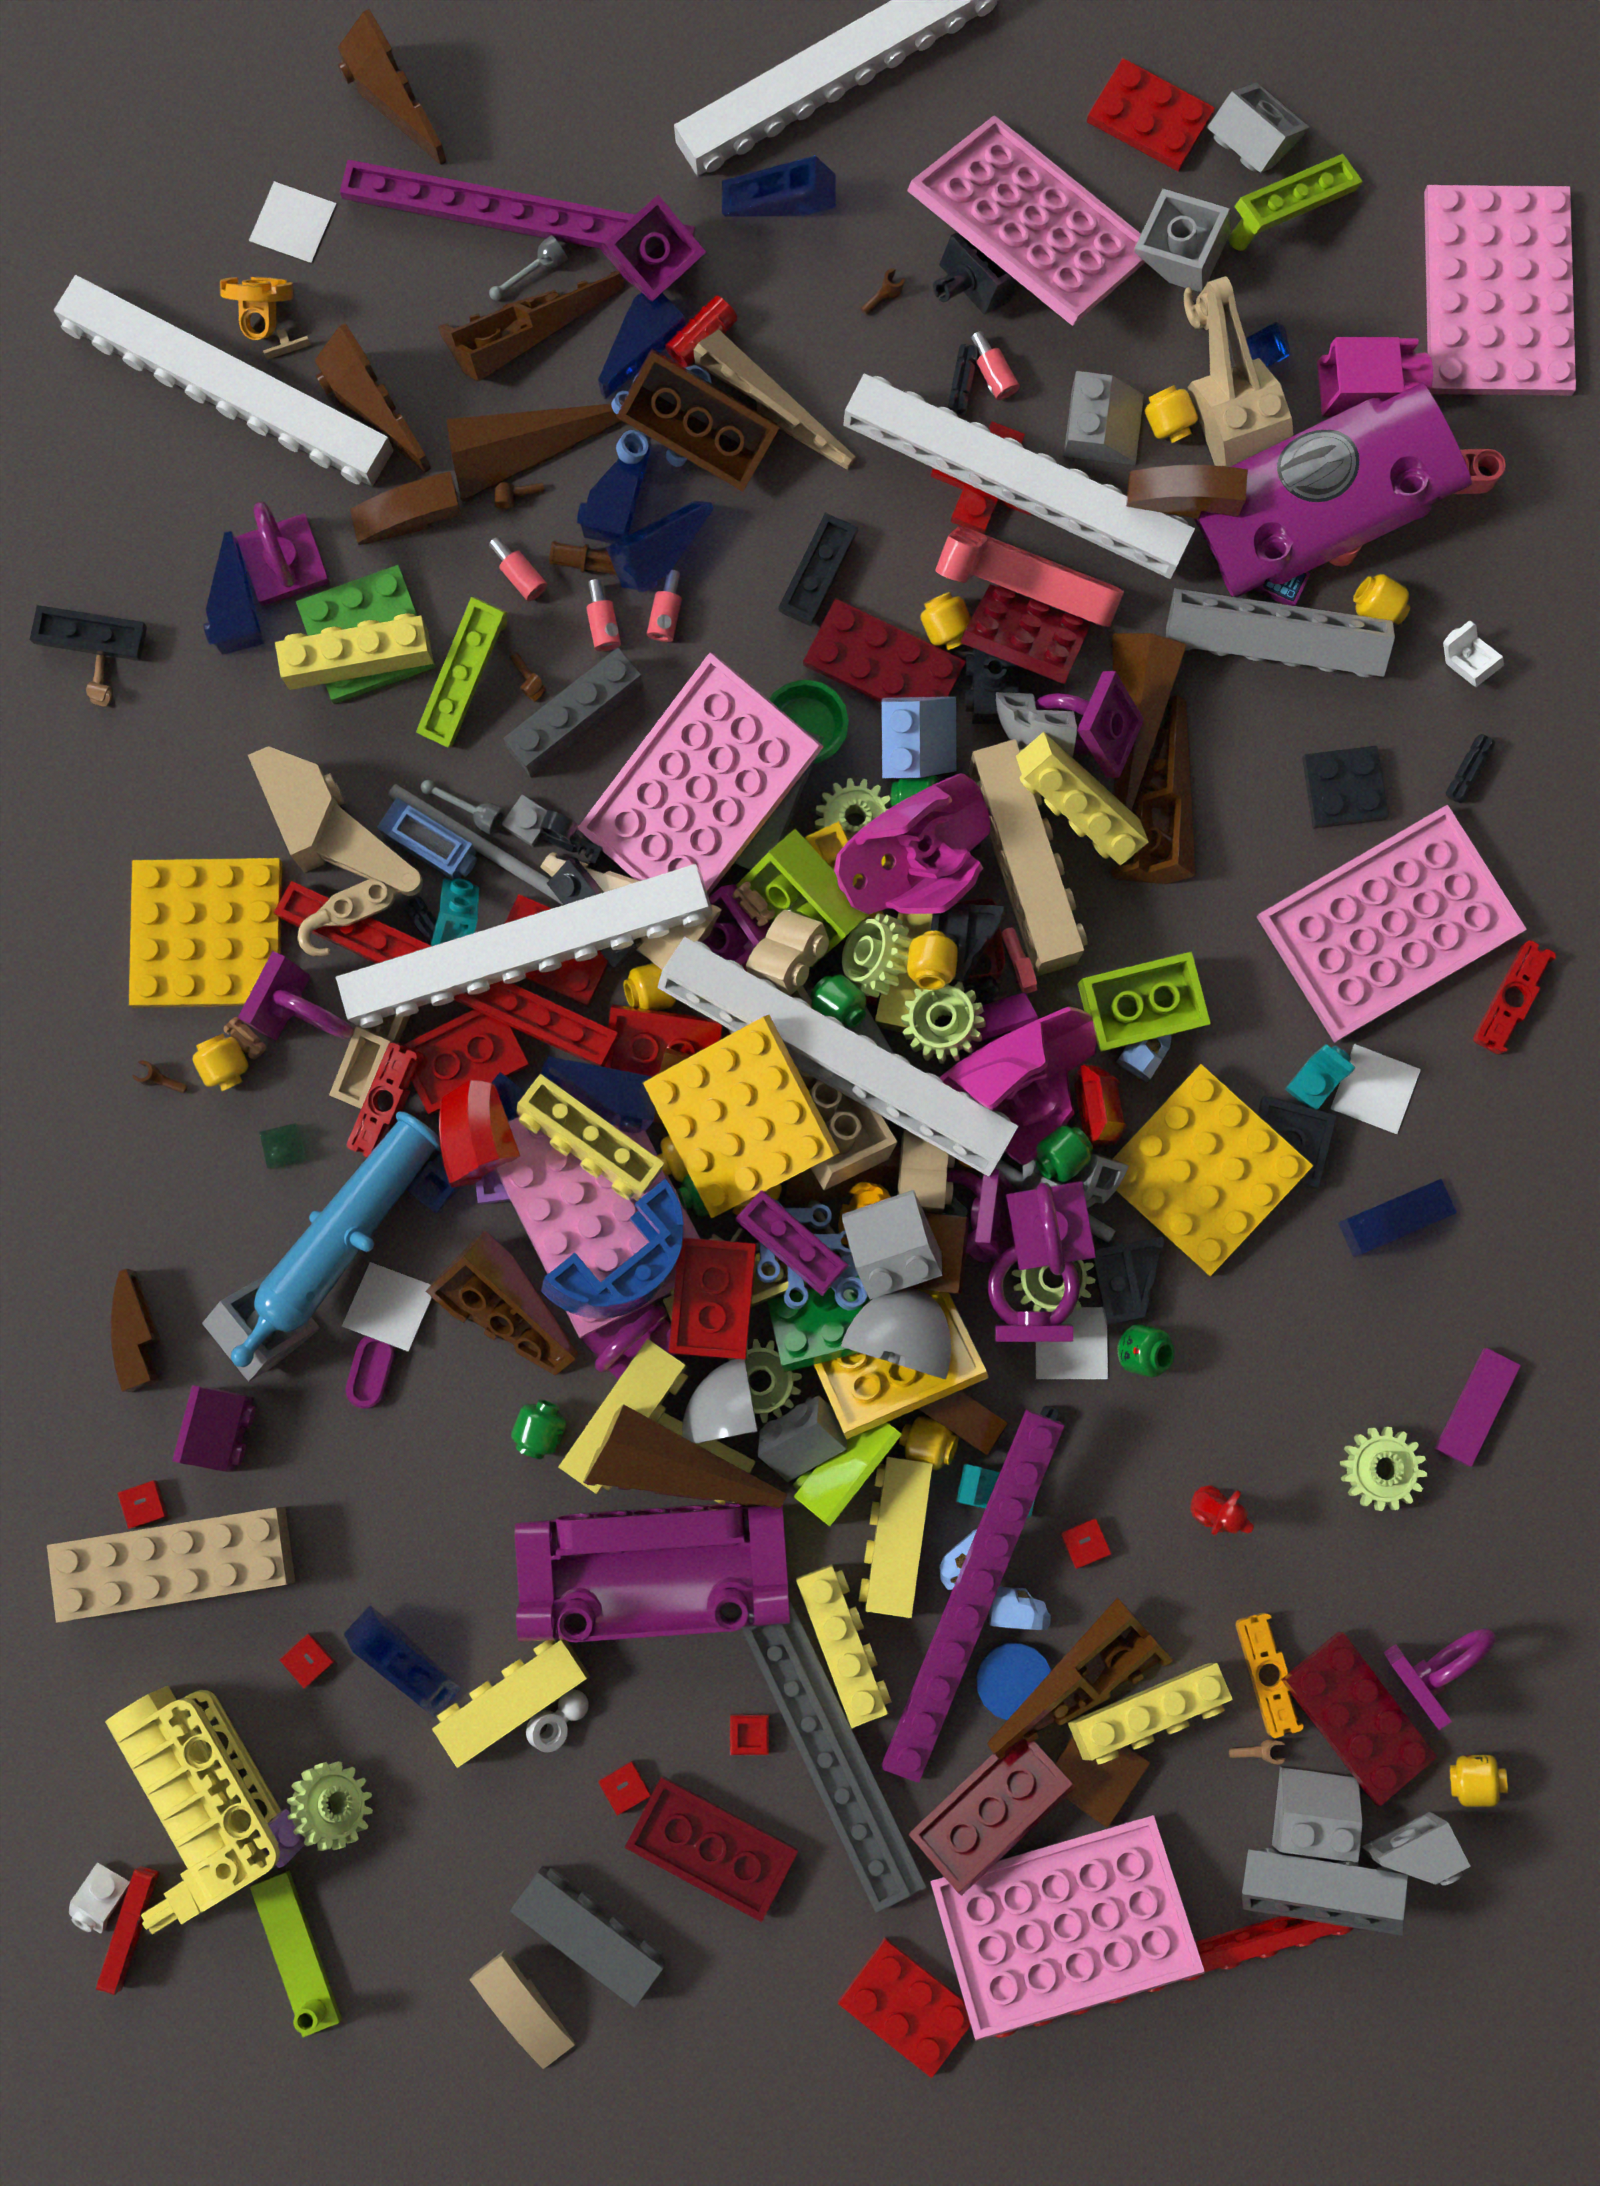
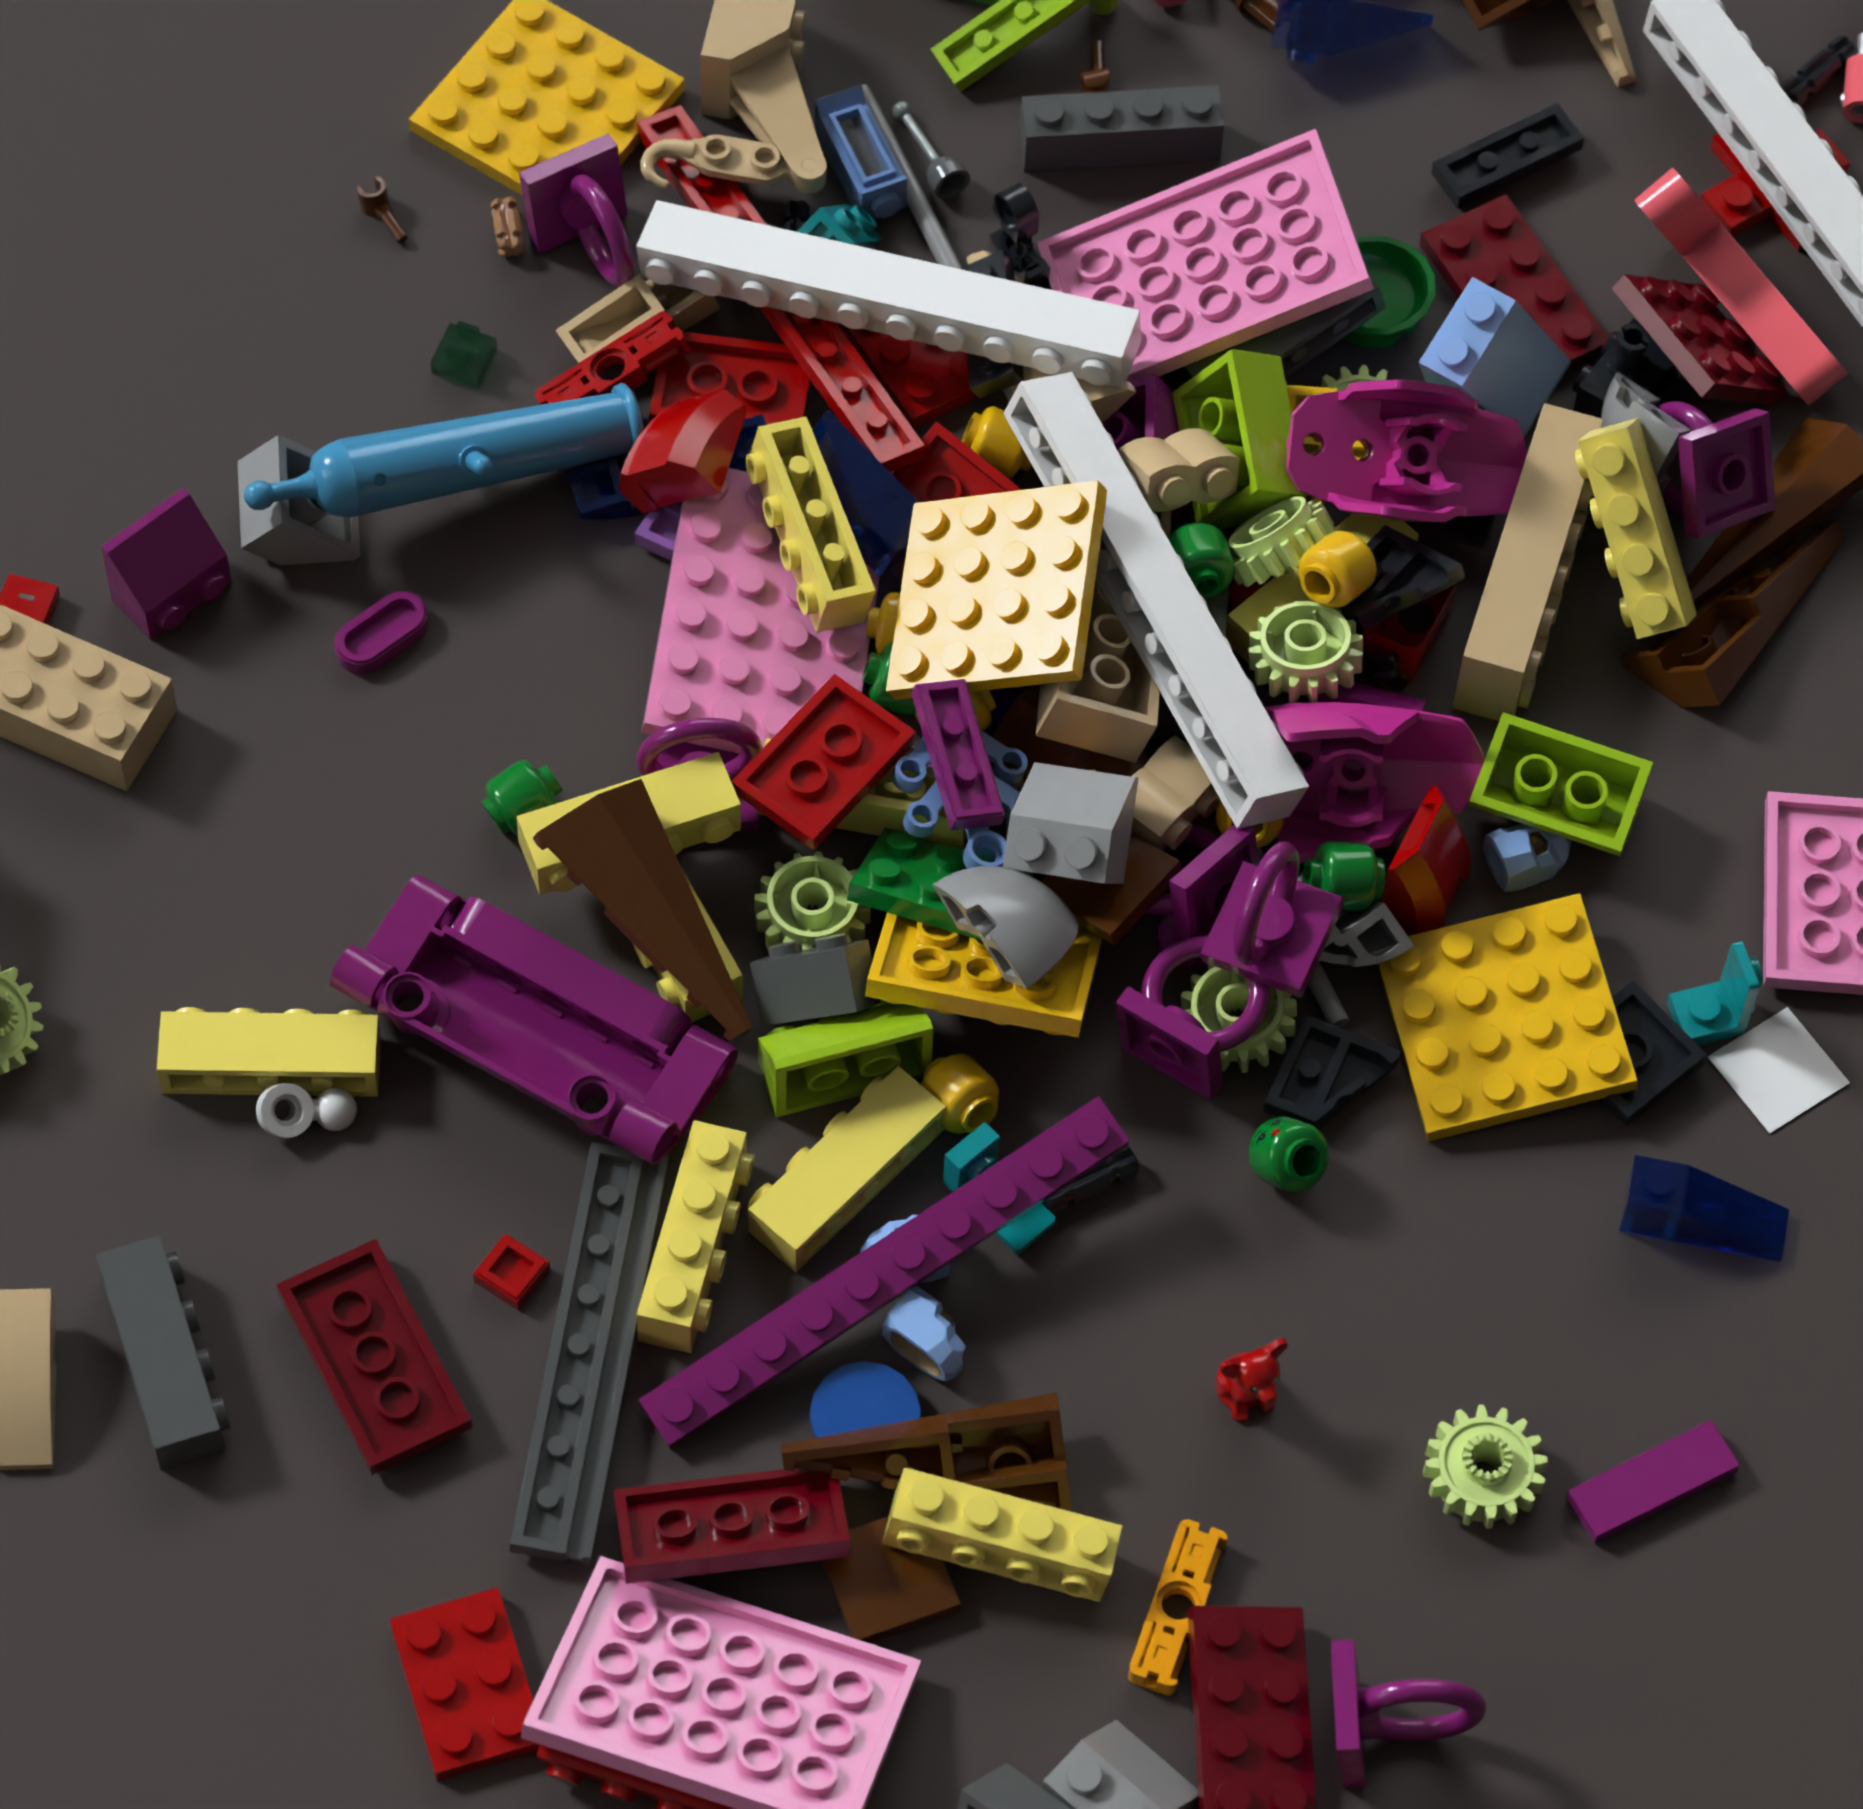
camera: 30 degrees right, 20 degrees down
reddish brown slope [111,1269,161,1393] -> none
yellow head [192,1033,249,1091] -> none
red tile [279,1633,335,1689] -> none
white sticker [342,1262,432,1351] -> none
clear blue slope [344,1605,461,1718] -> none
reddish brown wedge [425,1231,579,1376] -> none
light grey plate [501,795,547,847] -> none
blue cylinder [541,1178,684,1319] -> none
coral piece [586,579,621,651] -> none
red tile [598,1760,651,1816] -> none
coral piece [647,570,682,642] -> none
light grey brick [682,1359,758,1444] -> none
medium nougat piece [732,882,775,927] -> none
reddish brown slope [918,1391,1008,1456] -> none
yellow head [920,592,971,650] -> none
coral bar [1001,928,1037,994] -> none
white sticker [1036,1307,1108,1379] -> none
red tile [1060,1518,1111,1569] -> none
medium nougat hand [1229,1739,1286,1765] -> none

